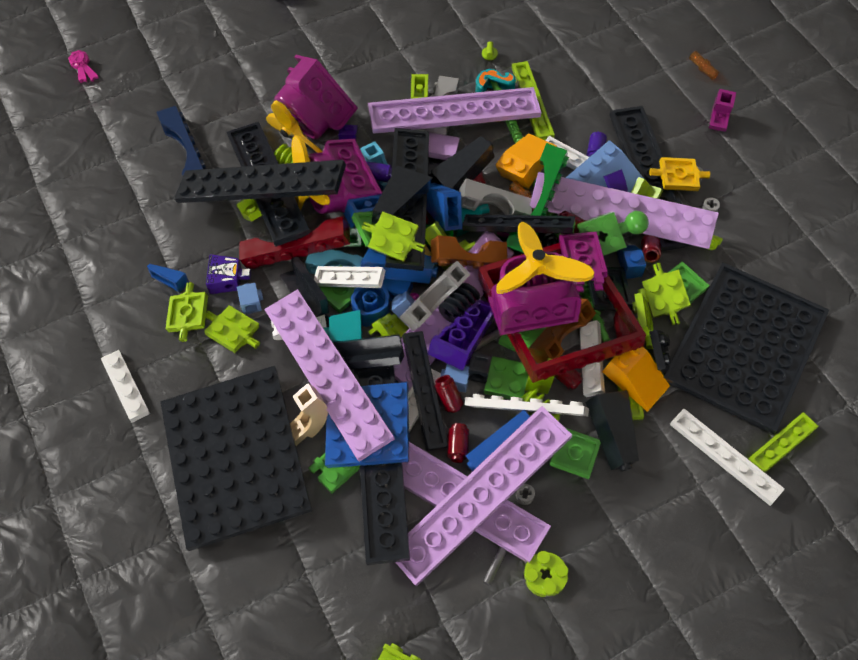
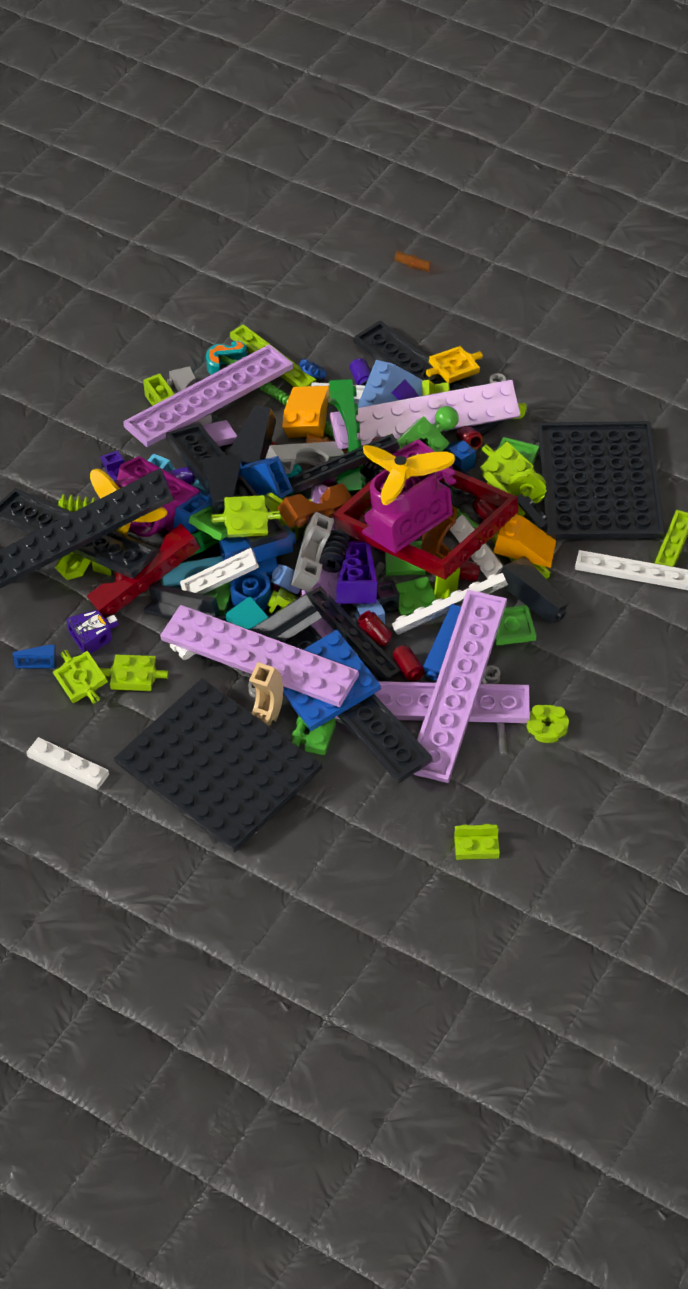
camera: 30 degrees left, 10 degrees down
medium blue brick [237,283,263,315] -> none
magenta brick [266,55,358,153] -> none
lime plate [482,41,498,60] -> none
magenta brick [709,89,736,132] -> none
none -> blue gear [299,359,327,379]
none -> lime plate [508,469,546,504]

